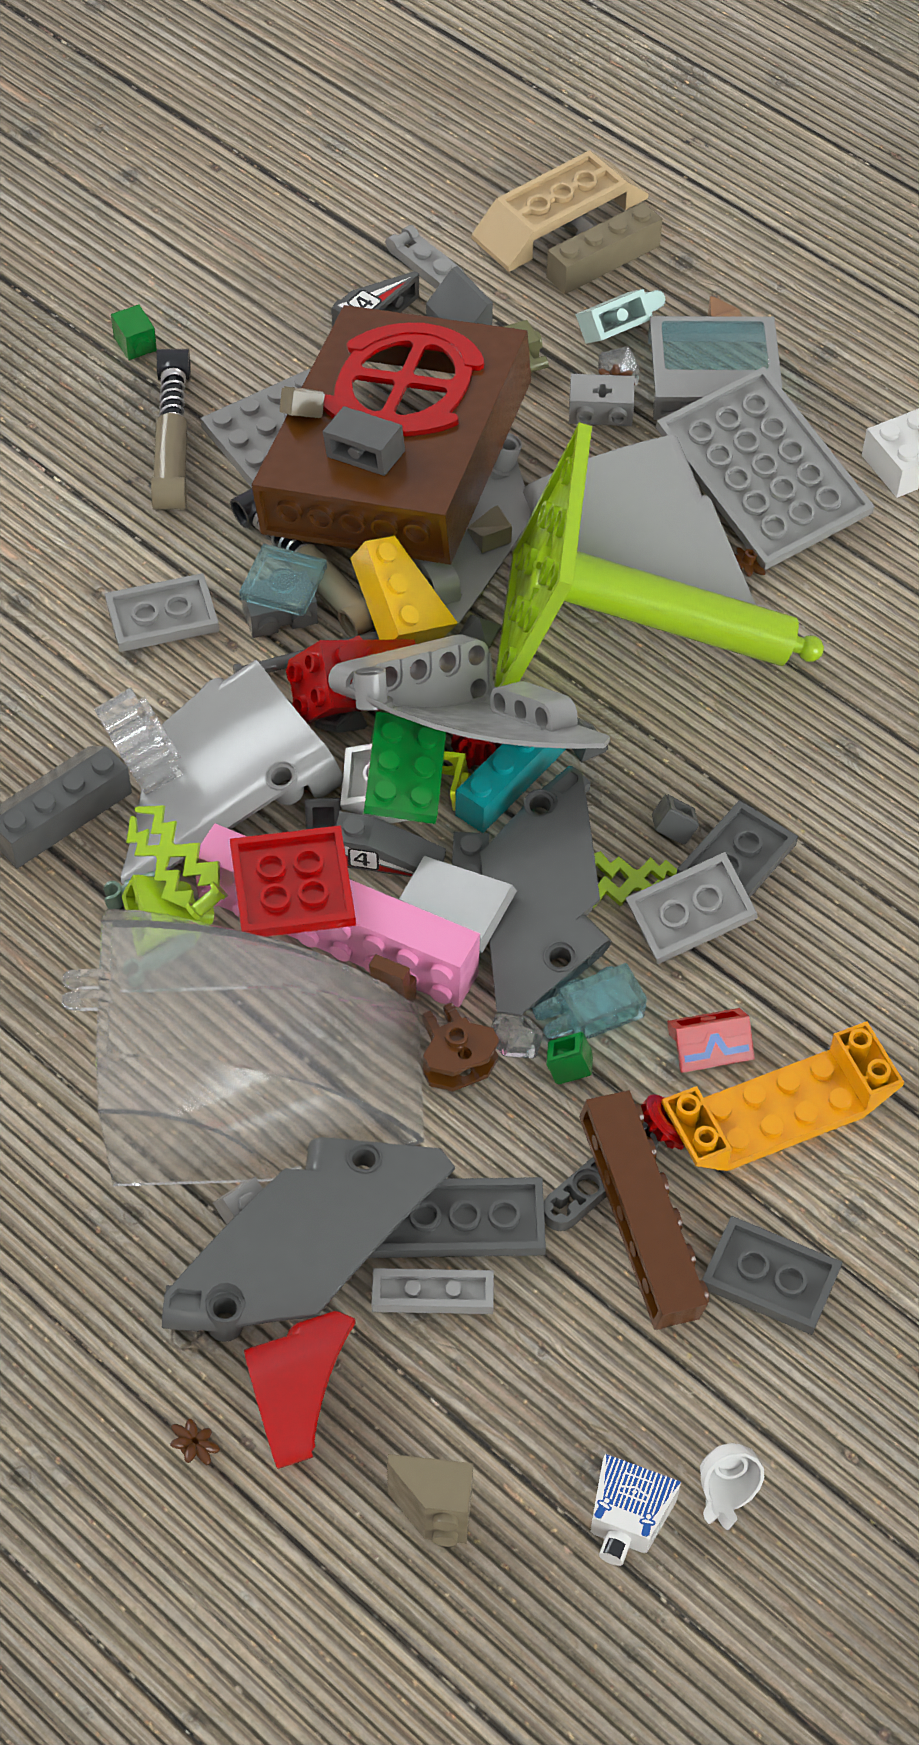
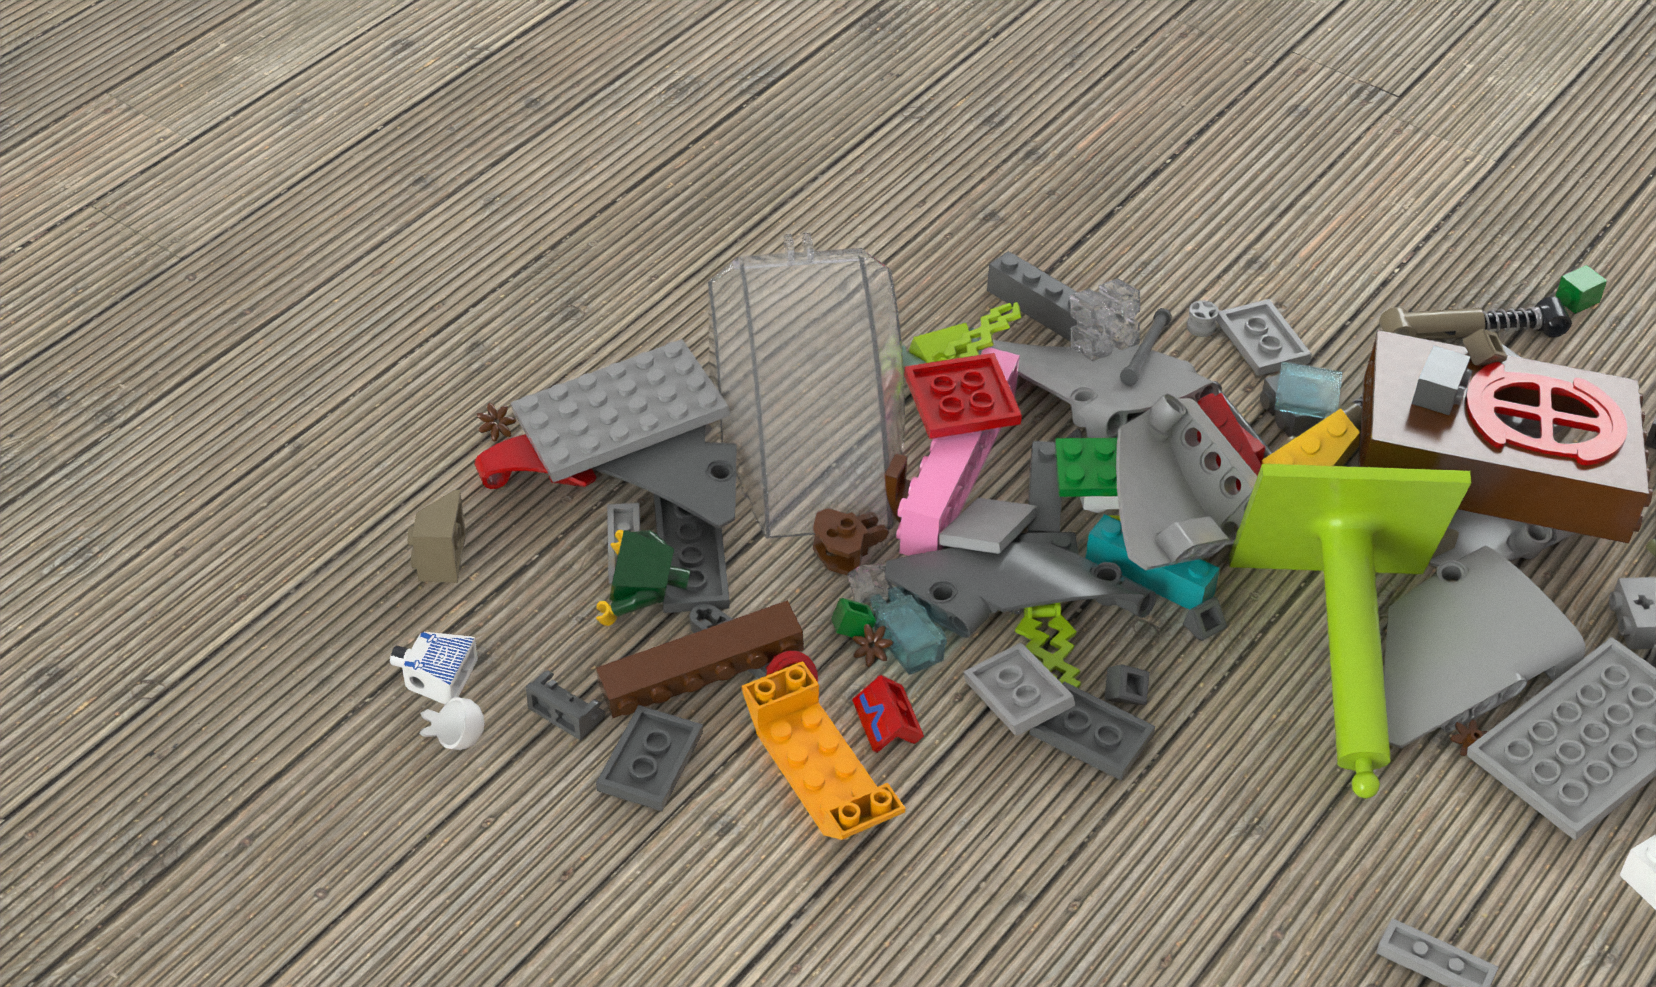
camera: 85 degrees right, 10 degrees down
none -> light grey plate [510,339,730,483]
none -> dark grey hinge [526,670,605,741]
none -> dark green torso [596,530,690,626]
none -> reddish brown plant [852,624,894,667]
none -> dark grey bar [1120,308,1172,386]
none -> light grey wheel [1187,300,1219,337]

